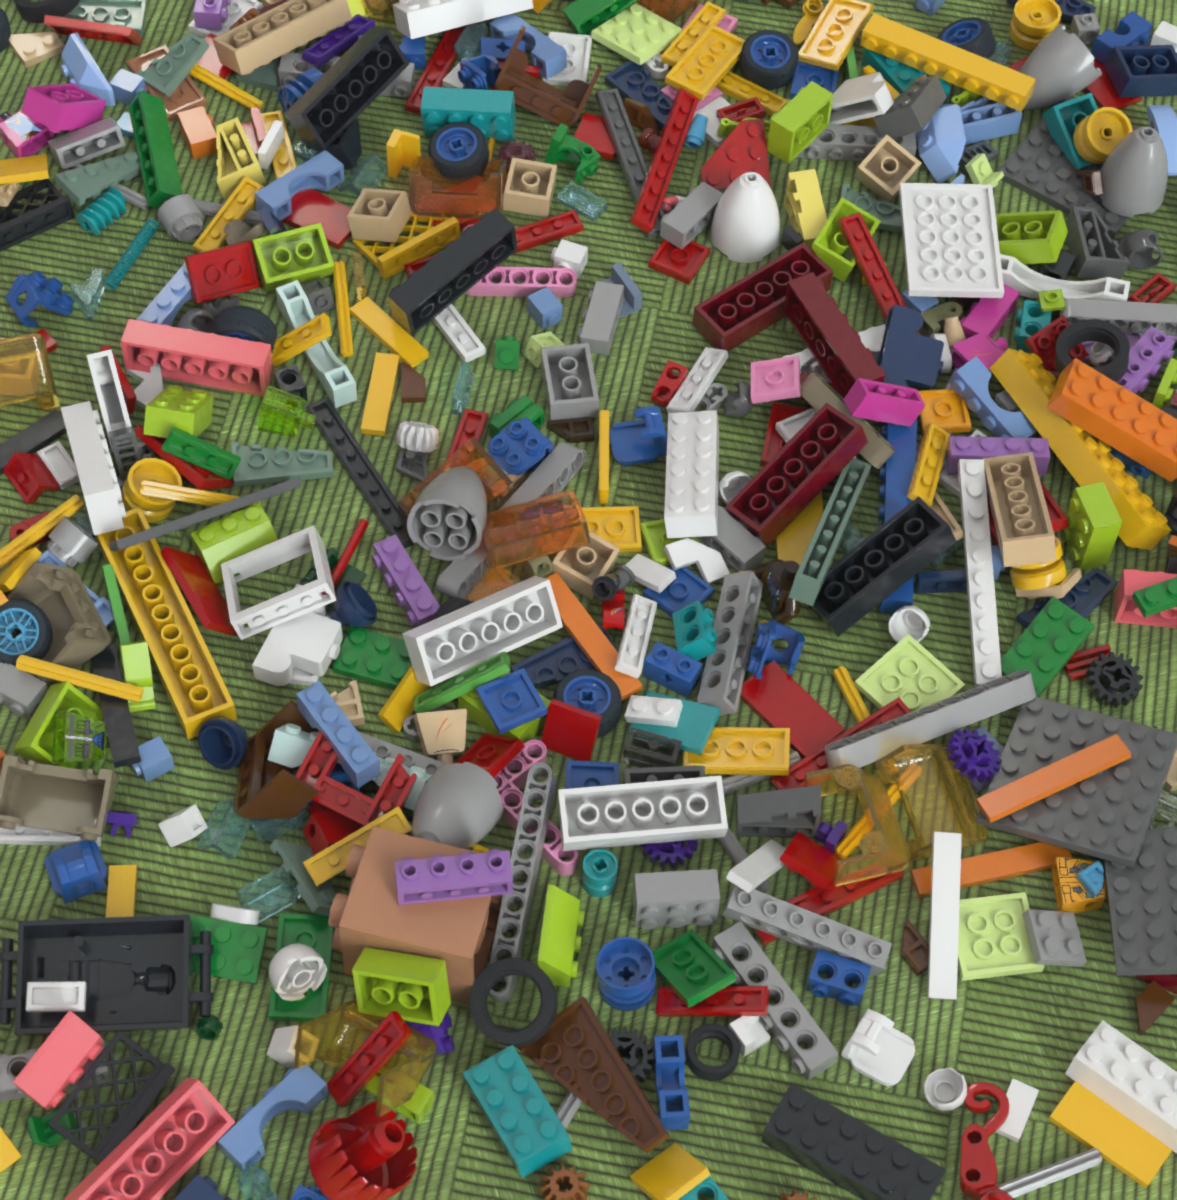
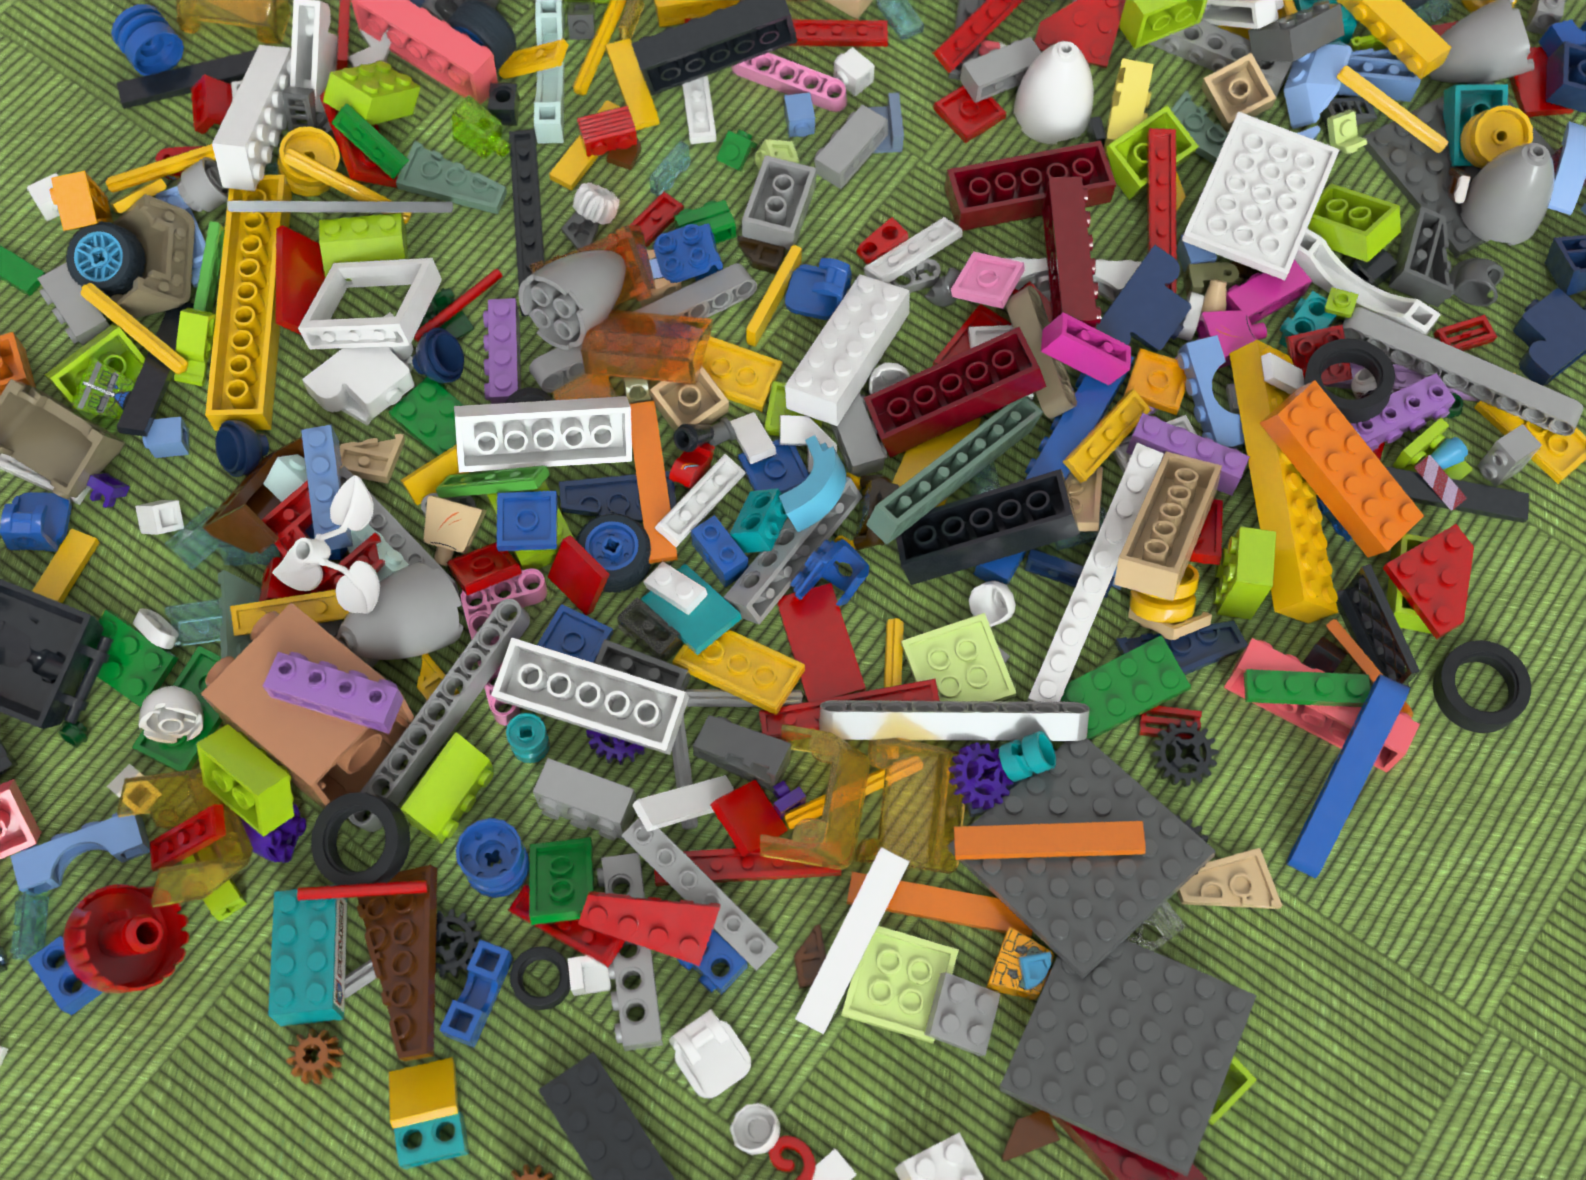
camera: 25 degrees right, 10 degrees up
none -> white plant [272,475,380,614]
none -> red bar [297,880,428,901]
none -> red brick [577,105,637,157]
none -> wing [578,891,721,966]
none -> medium azure arch [779,435,846,532]
none -> teal wheel [999,731,1056,782]
none -> white tile [1261,352,1304,394]
none -> yellow axle [1337,66,1448,153]

